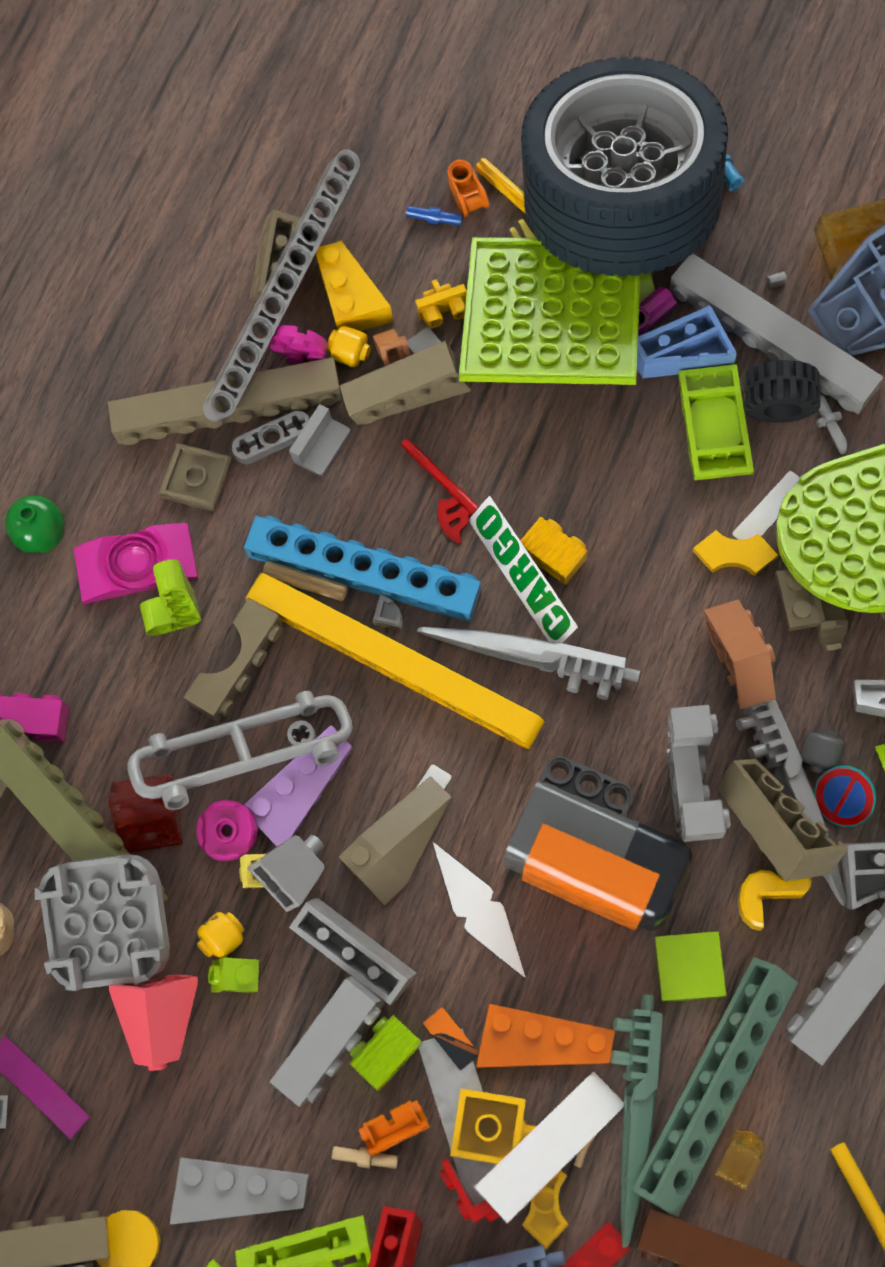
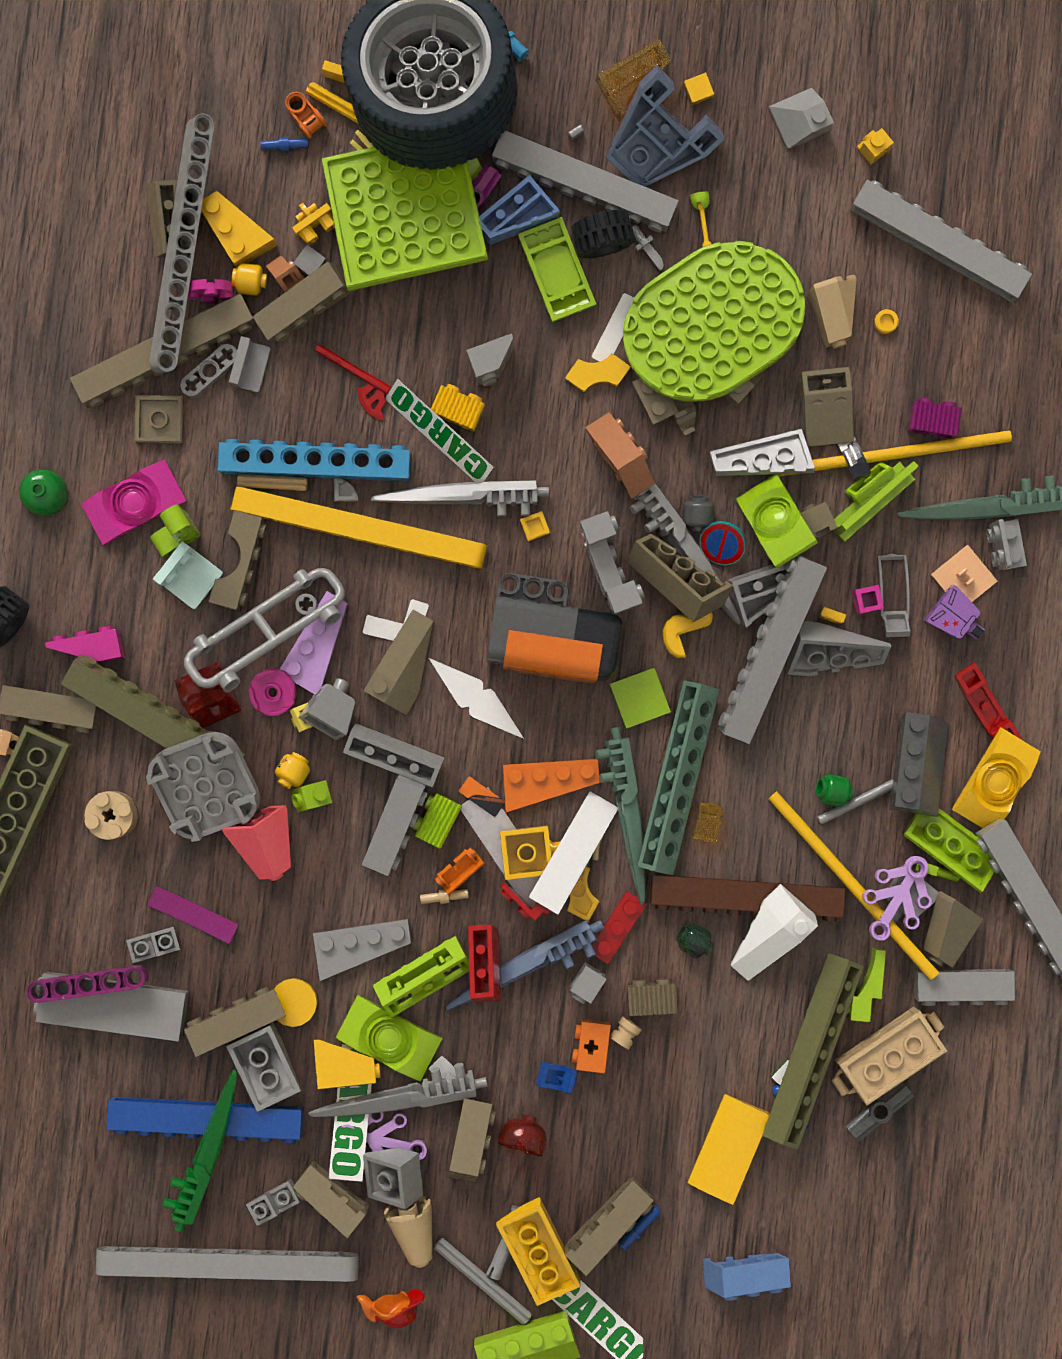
camera: 25 degrees left, 15 degrees up
none -> light aqua bracket [153,541,223,609]
none -> yellow tile [322,60,345,83]
none -> white sticker [363,615,403,641]
none -> light grey slope [466,333,514,387]
none -> yellow tile [520,511,550,542]

